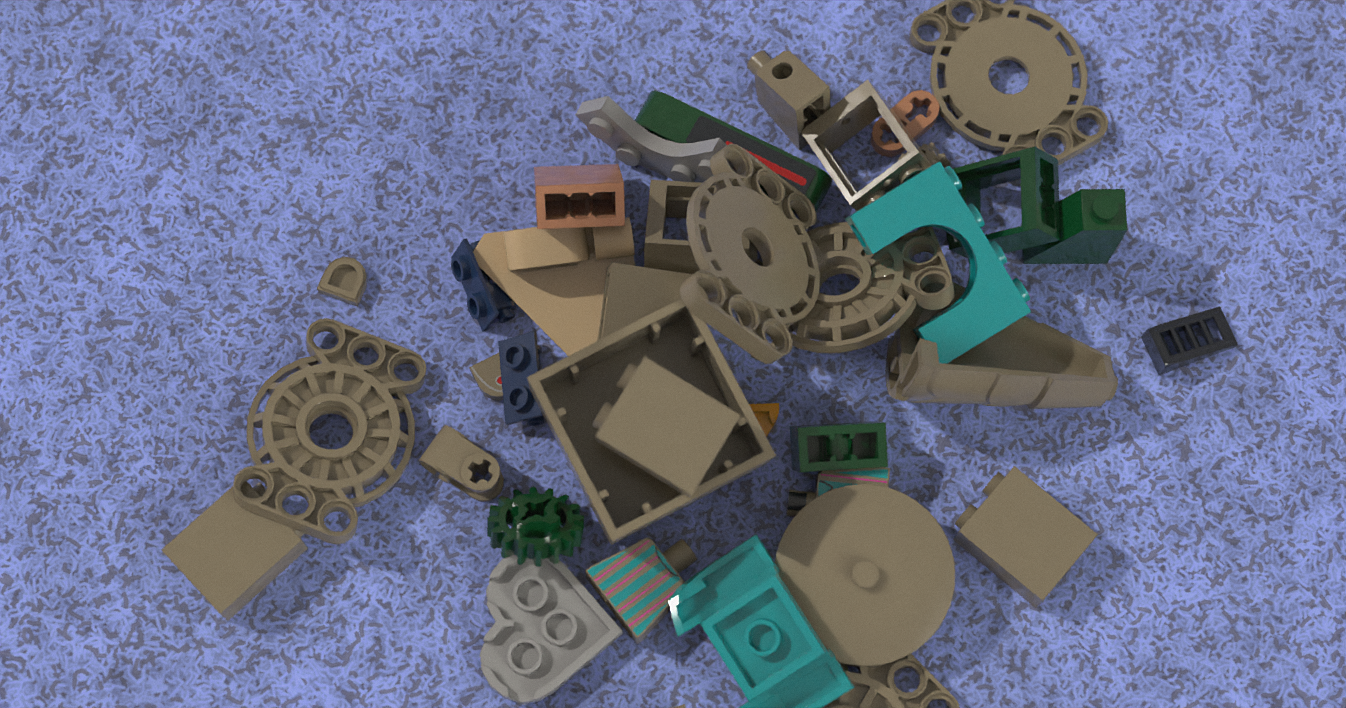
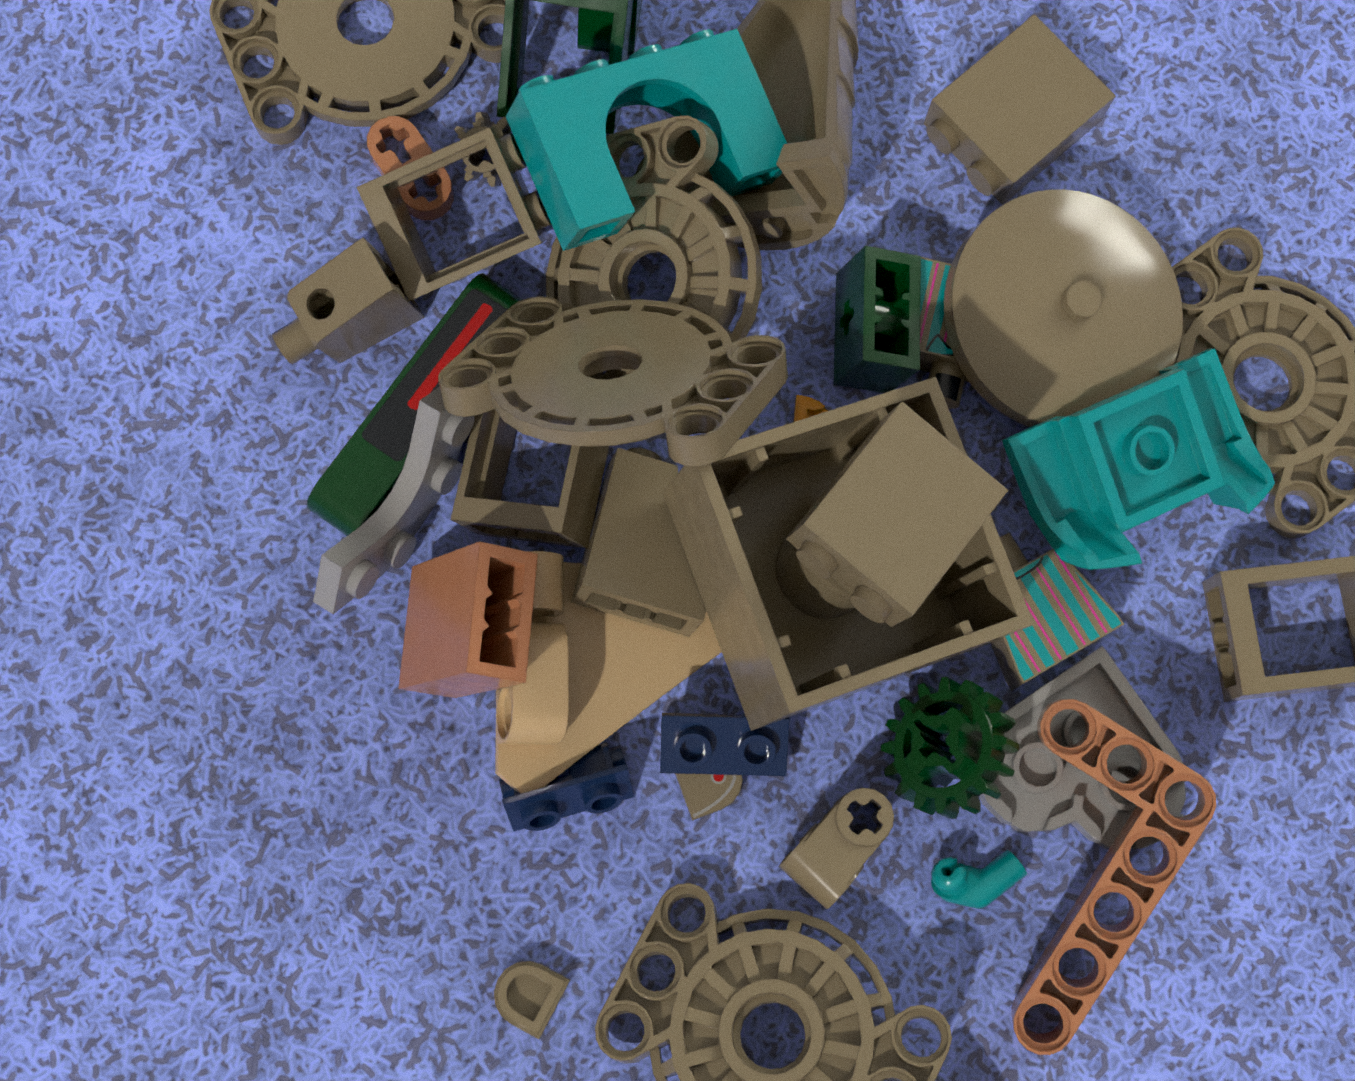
camera: 85 degrees left, 5 degrees up
none -> teal arm [931,850,1027,909]
none -> nougat beam [1011,699,1216,1055]

